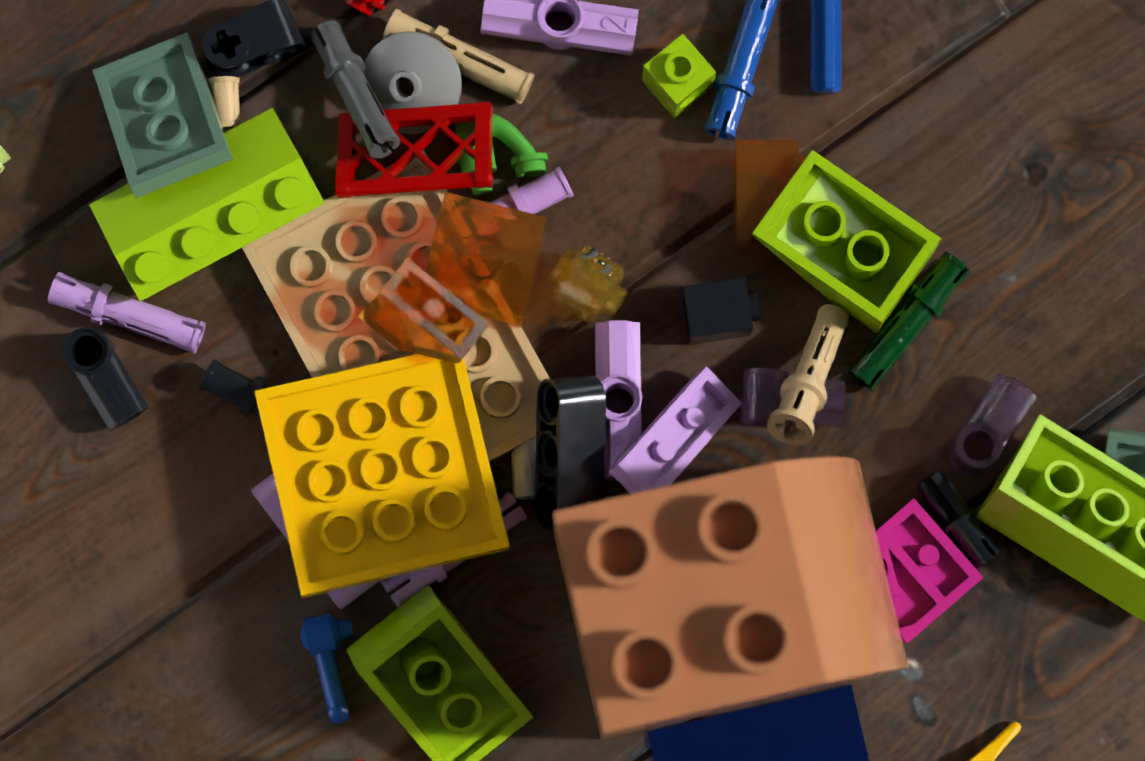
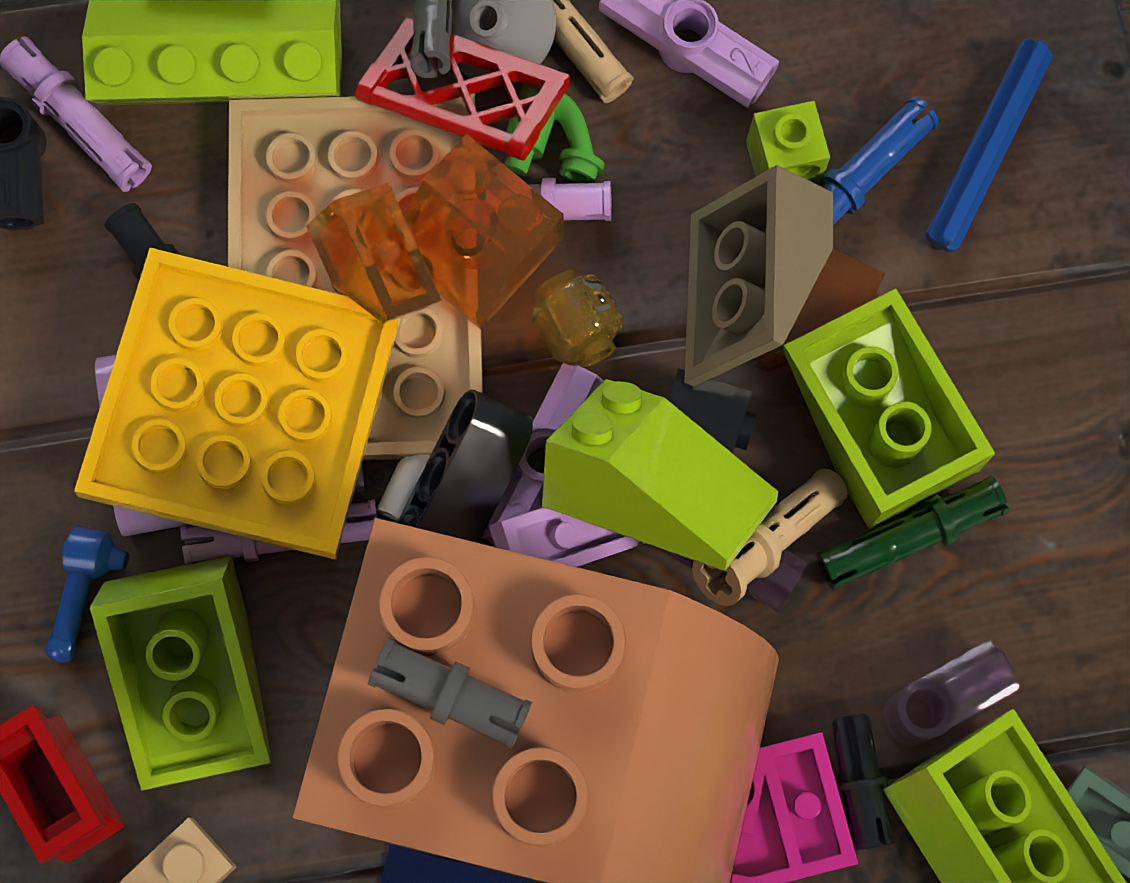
camera: 25 degrees right, 5 degrees down
none -> dark grey pin [368,638,532,749]
none -> lime slope [542,379,778,571]
none -> dark tan slope [684,165,833,386]

